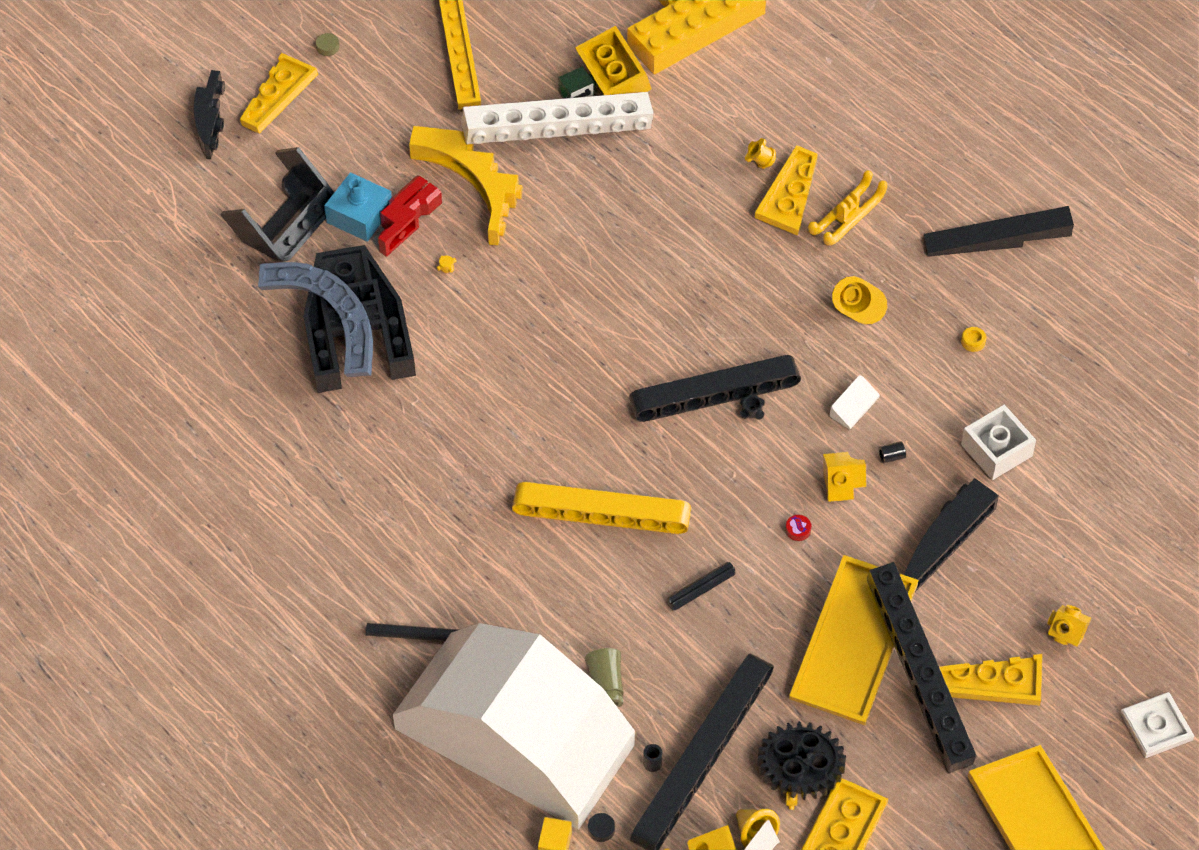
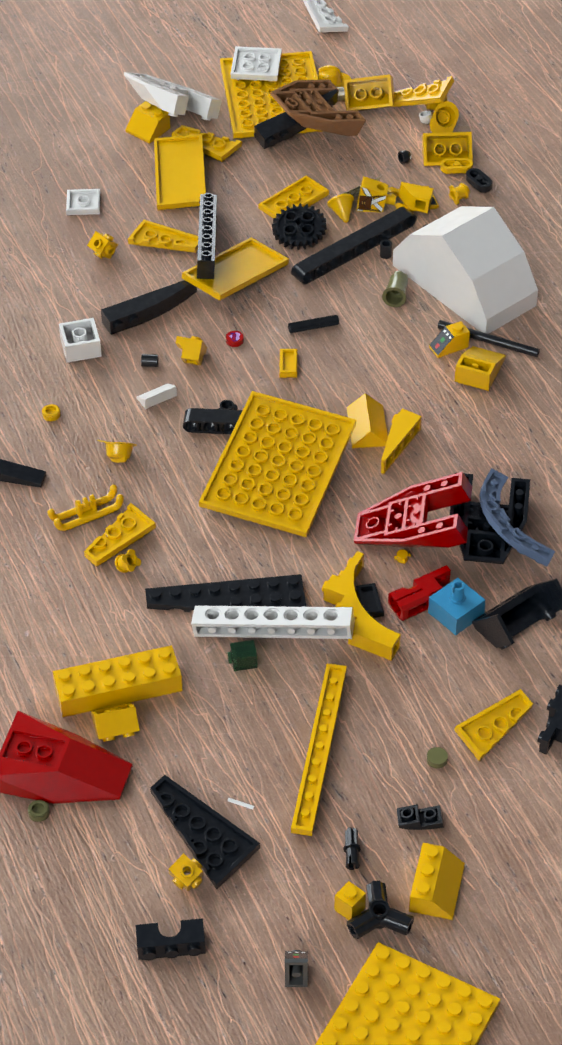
camera: 160 degrees left, 10 degrees down
yellow beam [512,482,691,534] -> none
yellow slope [575,25,652,95] -> none
none -> black wing [145,574,307,612]
none -> yellow plate [199,391,356,537]
none -> yellow tile [279,349,298,378]
none -> yellow slope [347,393,388,448]
none -> red wedge [353,472,472,548]
none -> black tile [356,583,384,618]
none -> yellow slope [381,408,422,474]
none -> yellow slope [429,321,470,358]
none -> yellow slope [454,346,506,391]

